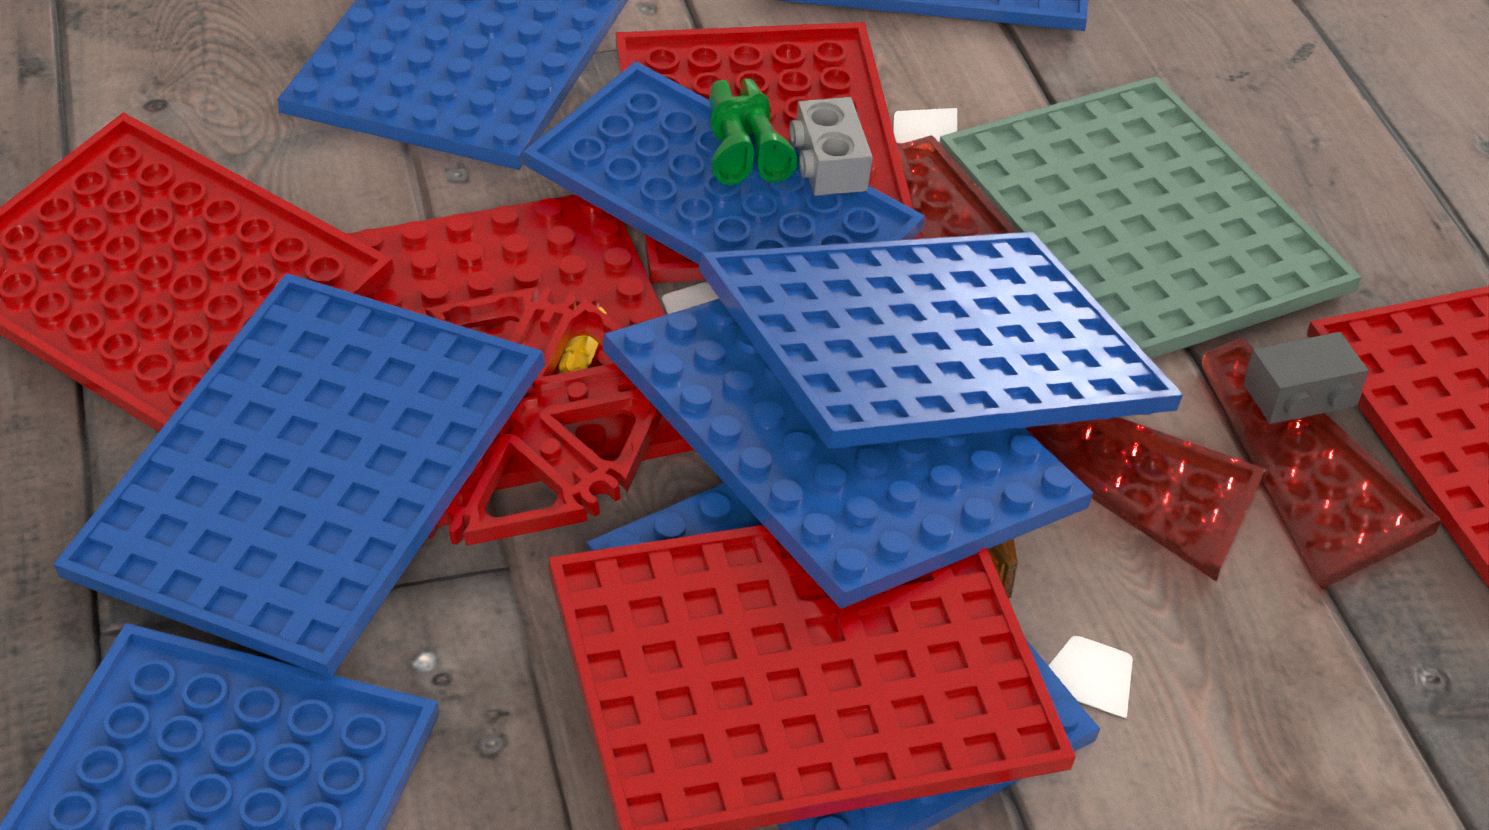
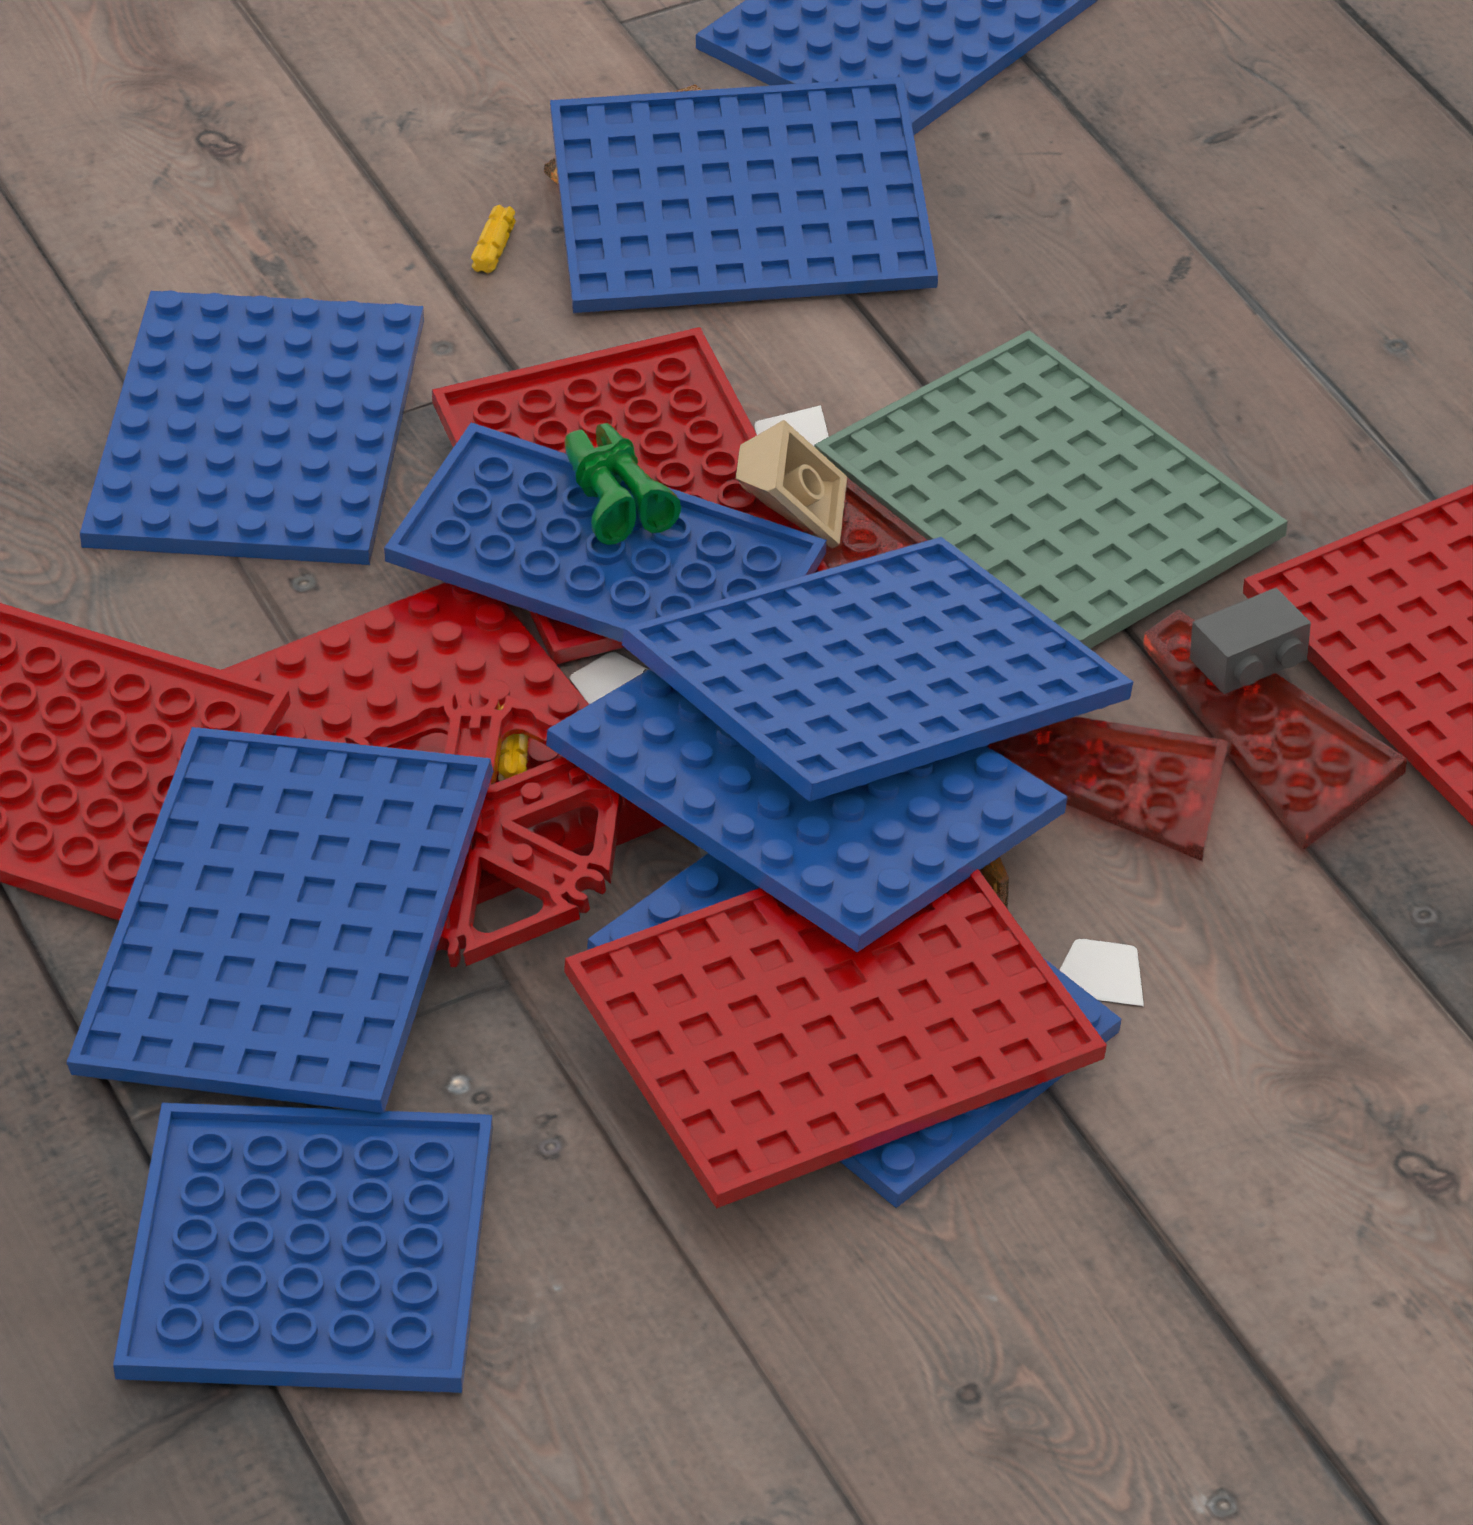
camera: 10 degrees left, 0 degrees up
light grey brick [789,97,873,196] -> none
none -> tan slope [736,420,847,548]

